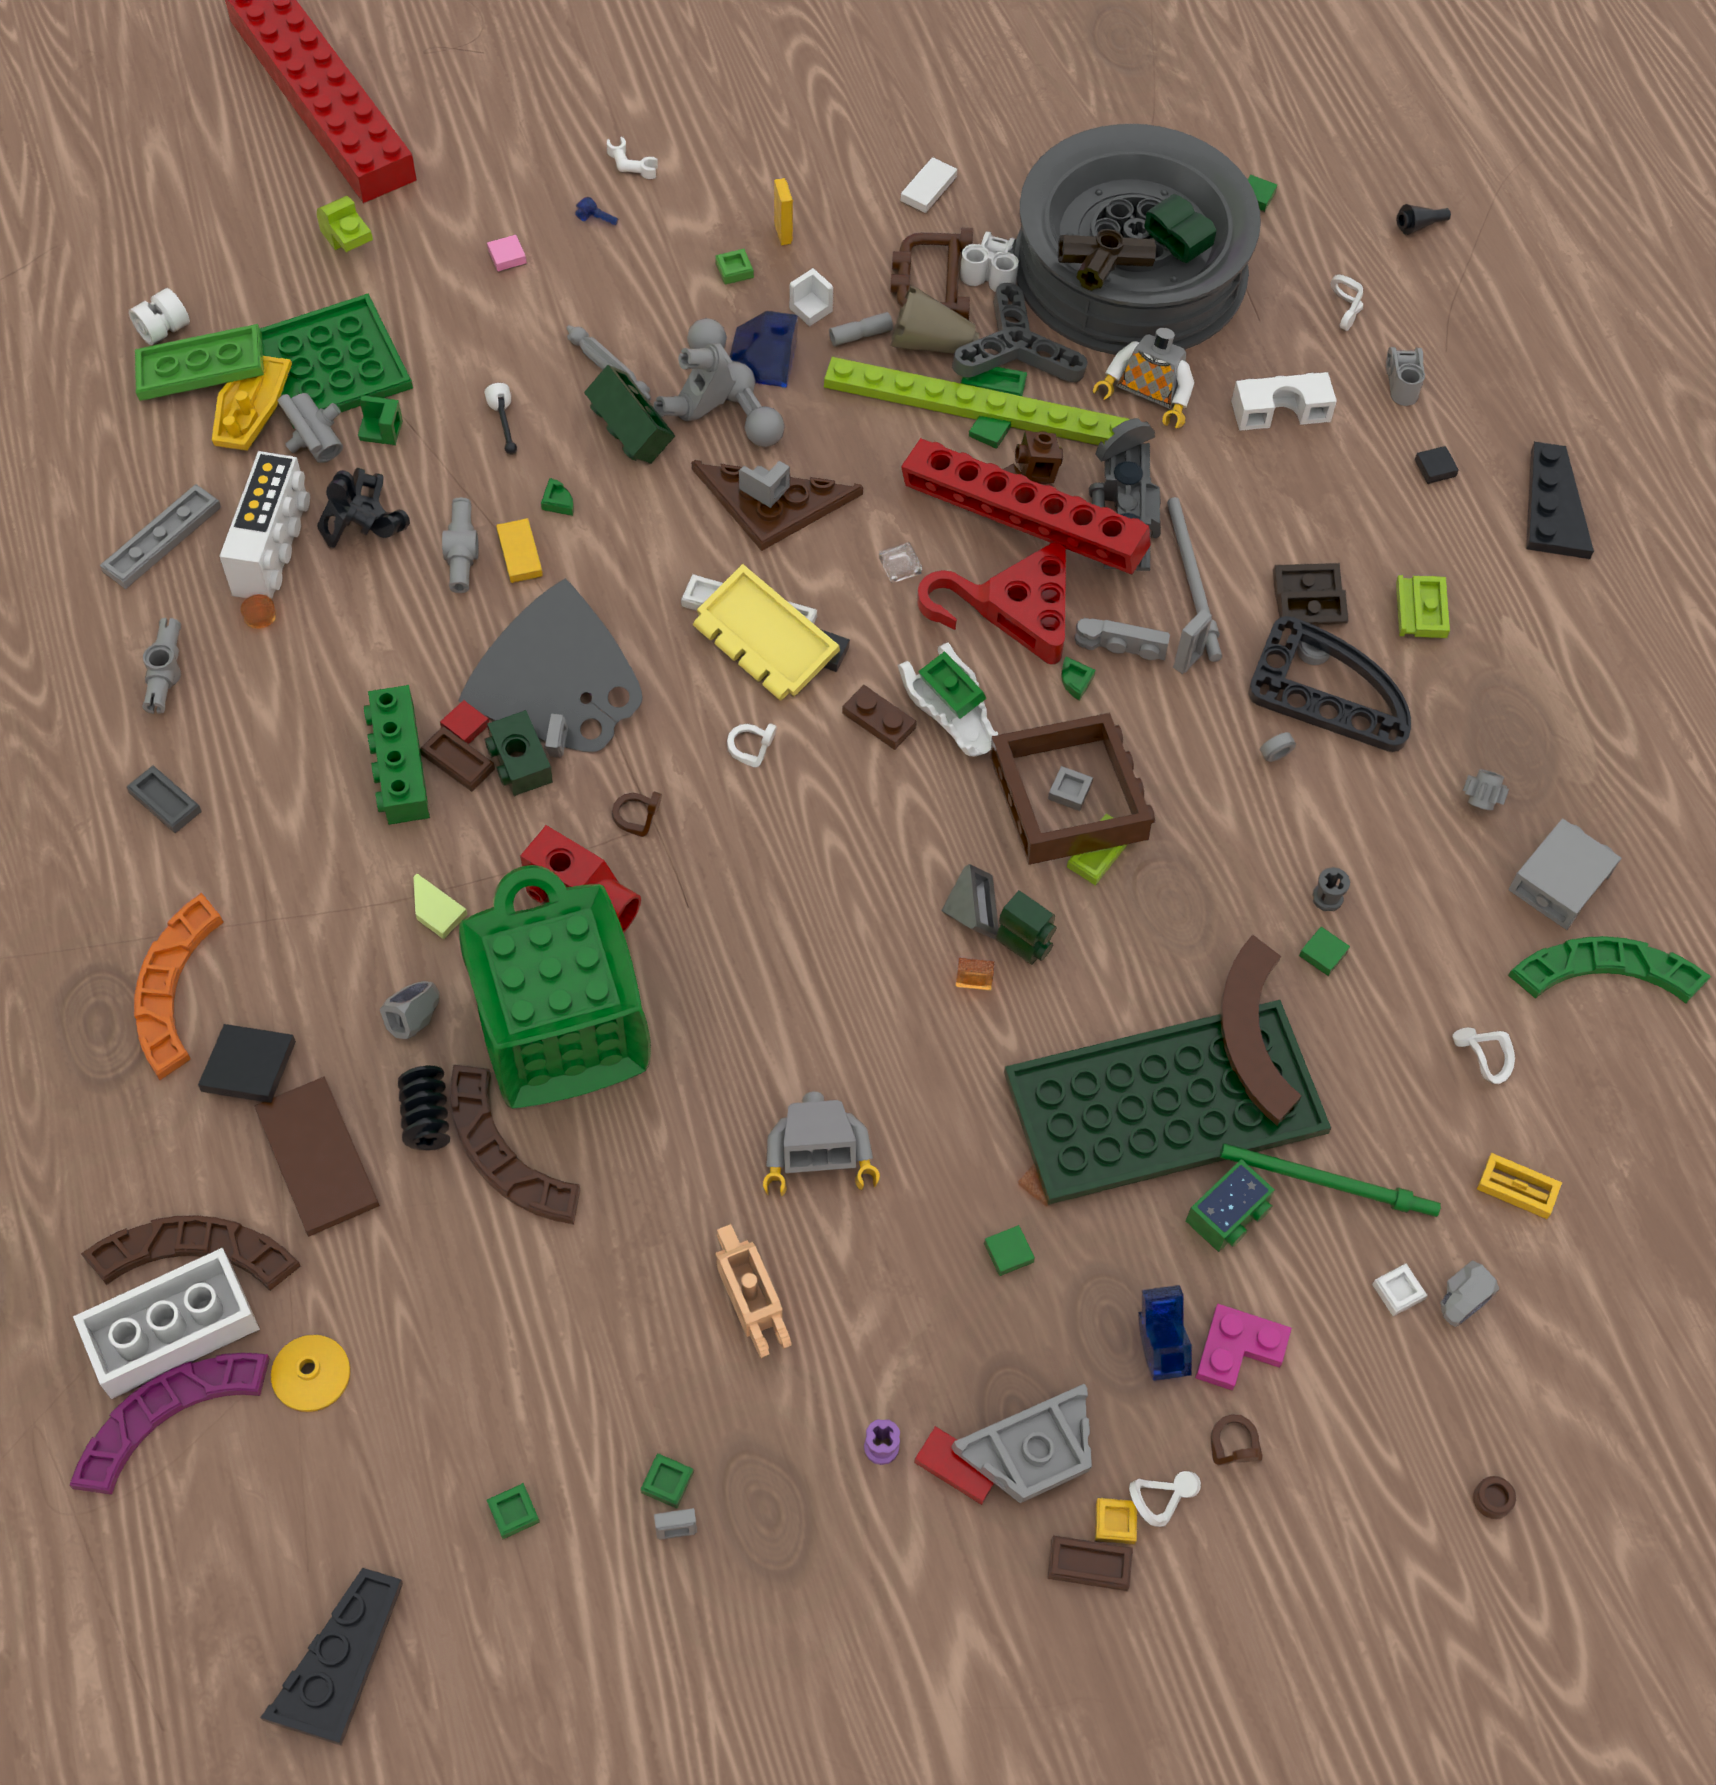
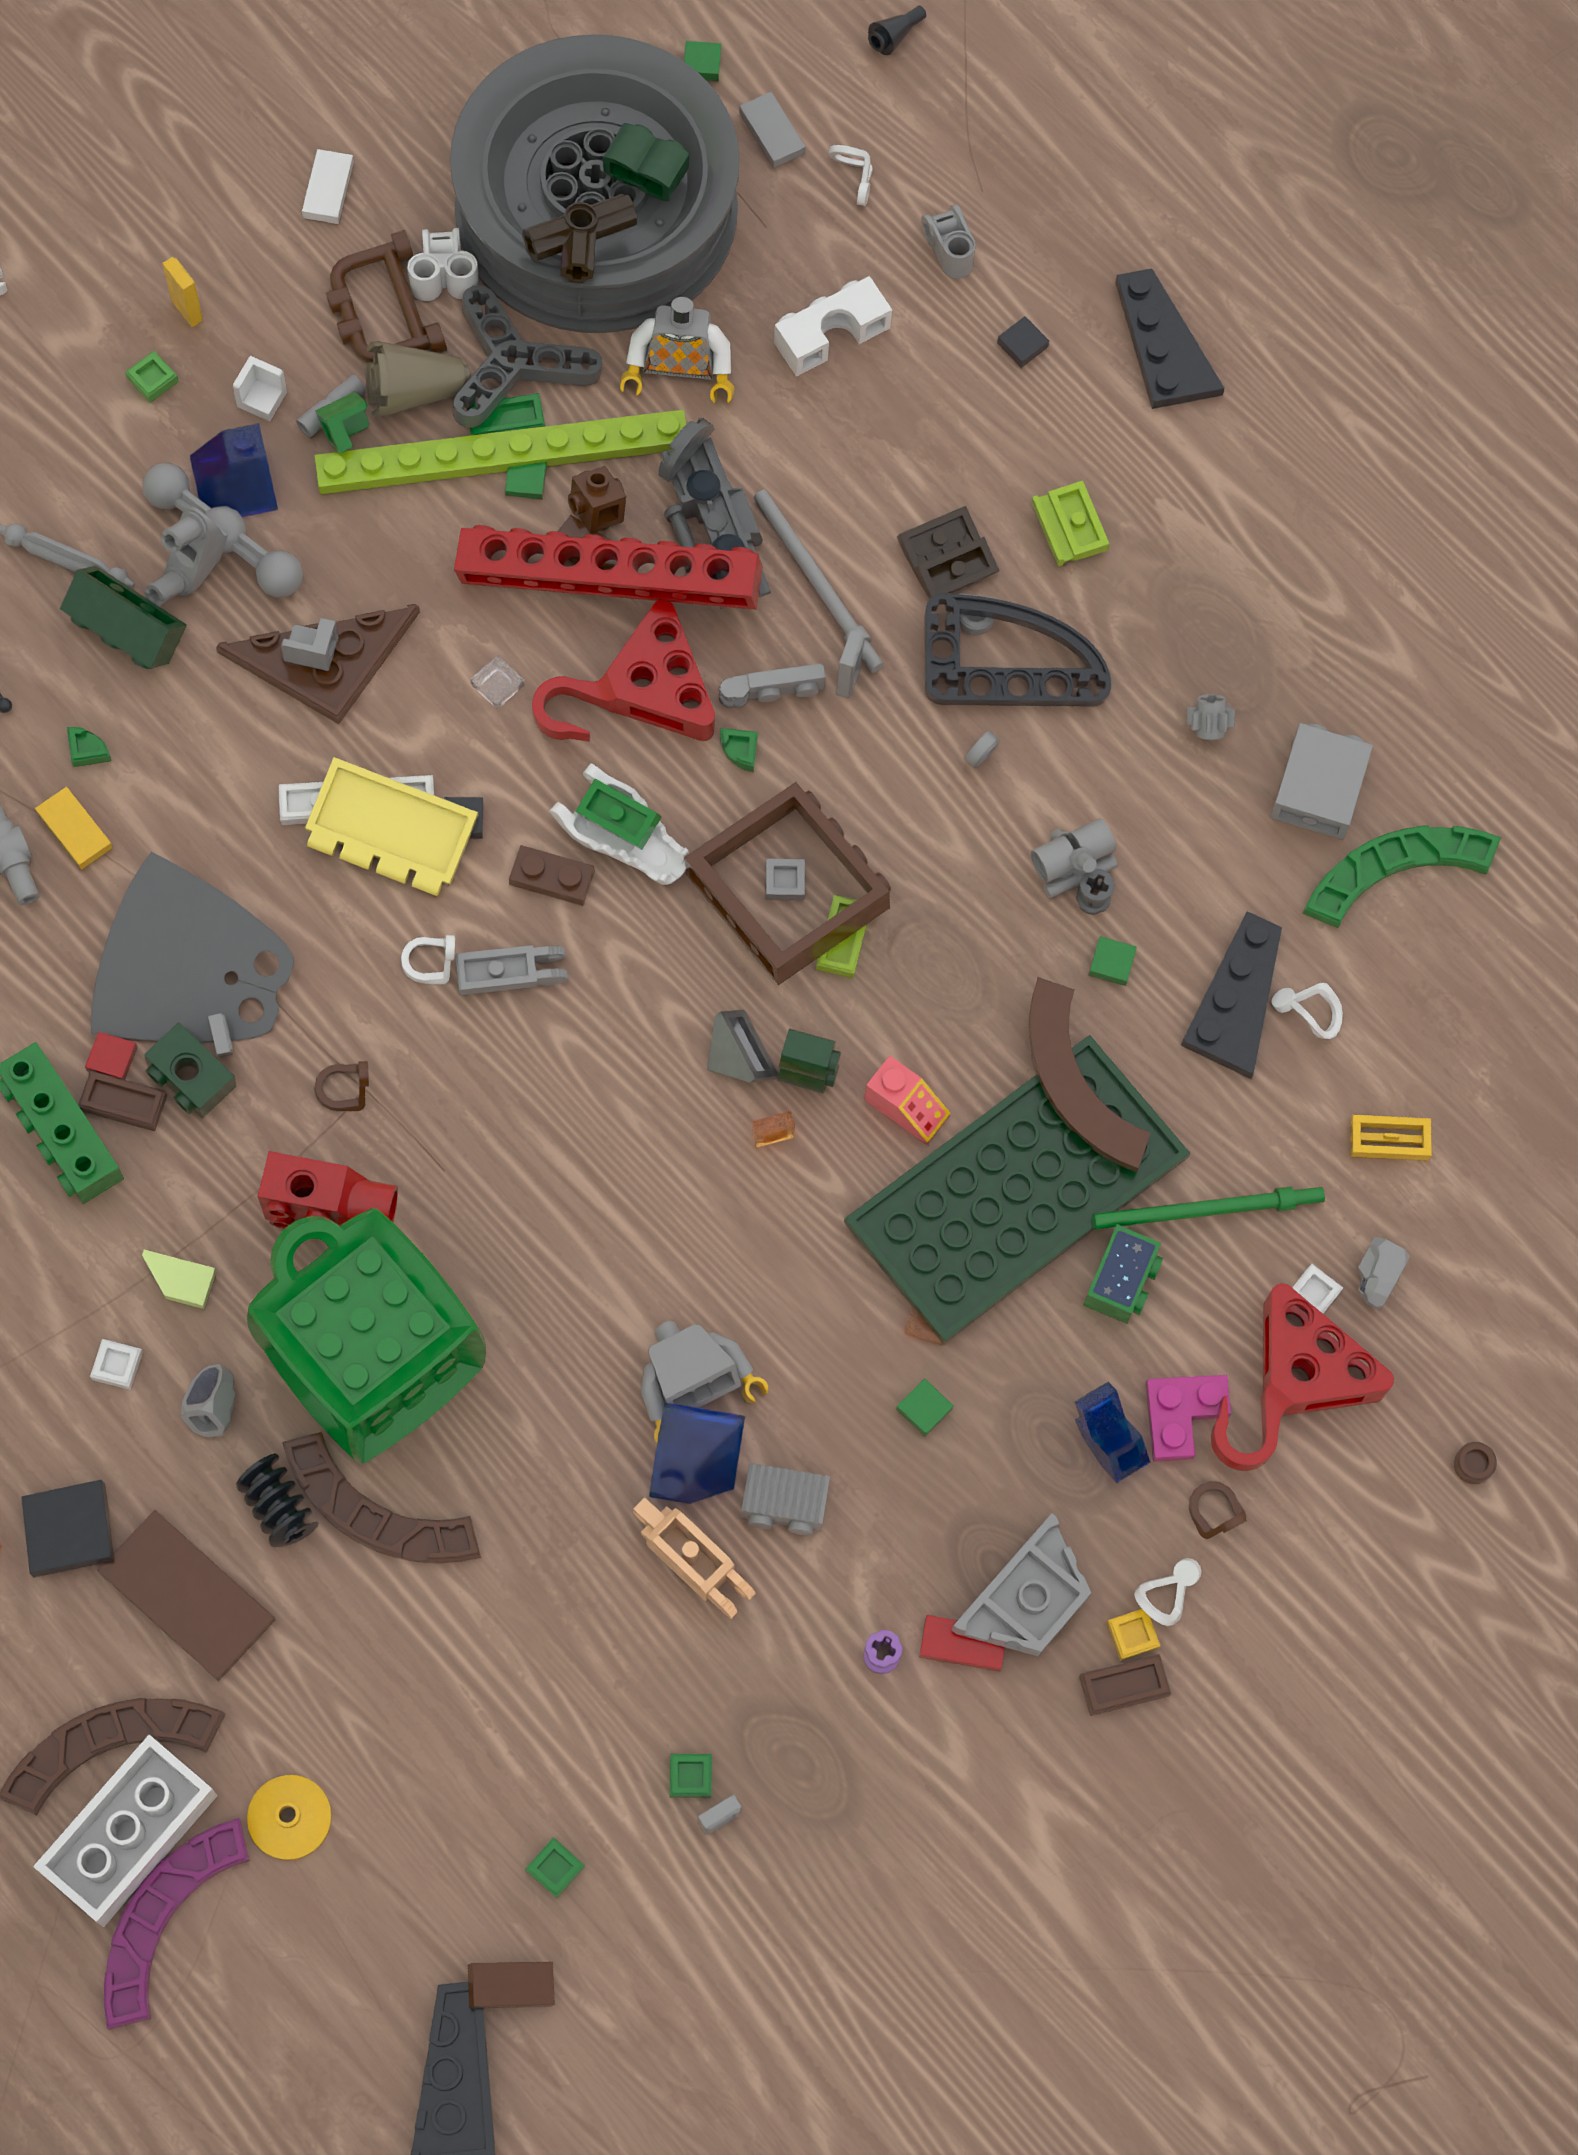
camera: 25 degrees left, 10 degrees up
none -> white tile [90,1339,143,1390]
none -> green panel [315,392,369,453]
none -> light grey hinge [455,945,568,995]
none -> reddish brown tile [467,1962,555,2009]
none -> clear blue slope [649,1403,745,1504]
none -> light grey tile [739,92,806,168]
none -> light grey brick [741,1463,830,1536]
none -> coral slope [864,1056,951,1145]
none -> light grey pin [1031,818,1118,899]
none -> black wing [1181,911,1282,1079]
none -> red piece [1211,1283,1394,1471]

